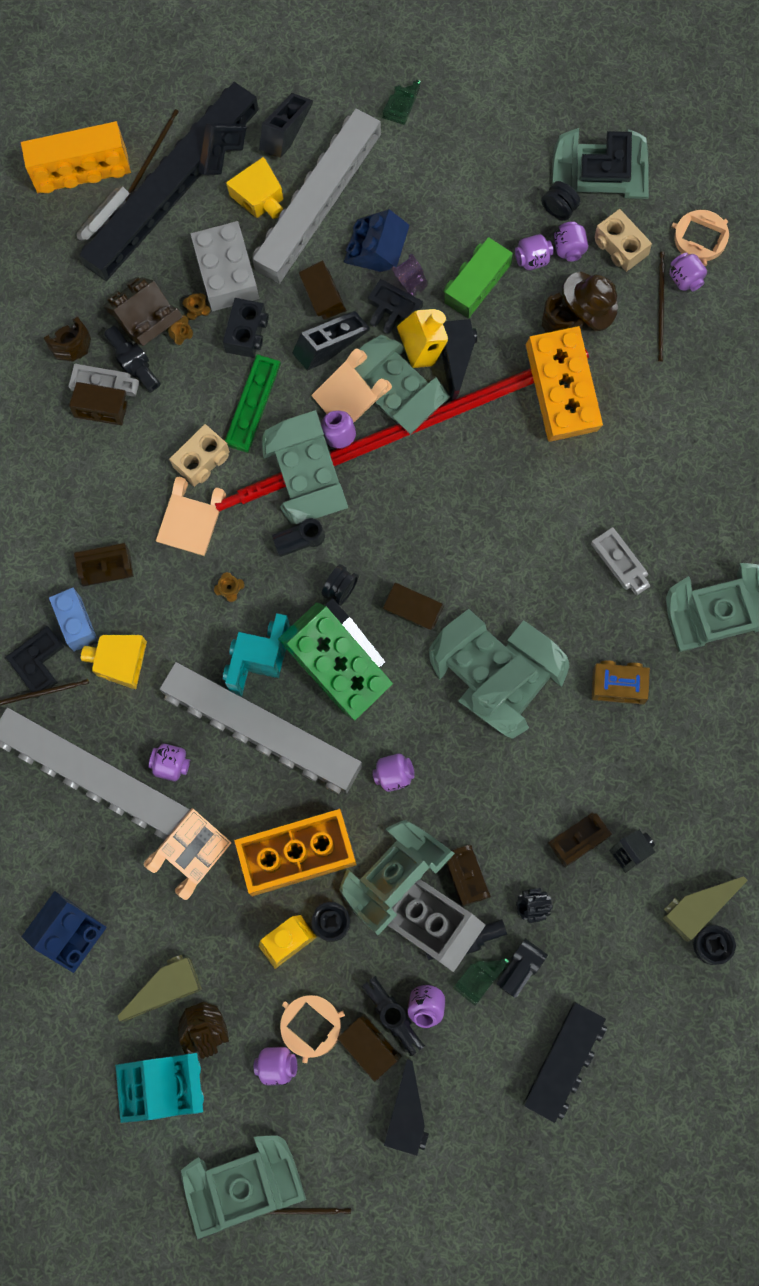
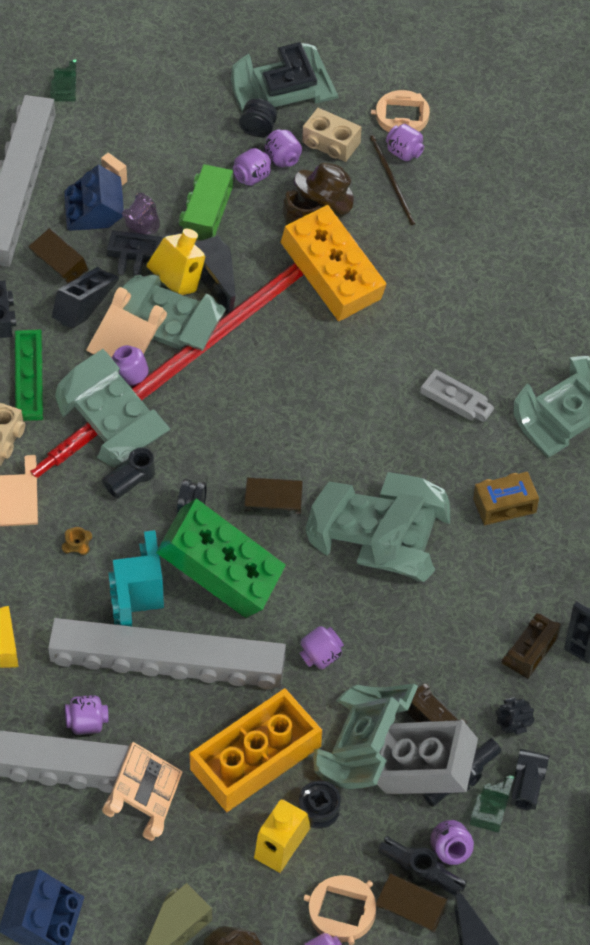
camera: 30 degrees left, 20 degrees down
none -> light nougat plate [101,153,127,185]

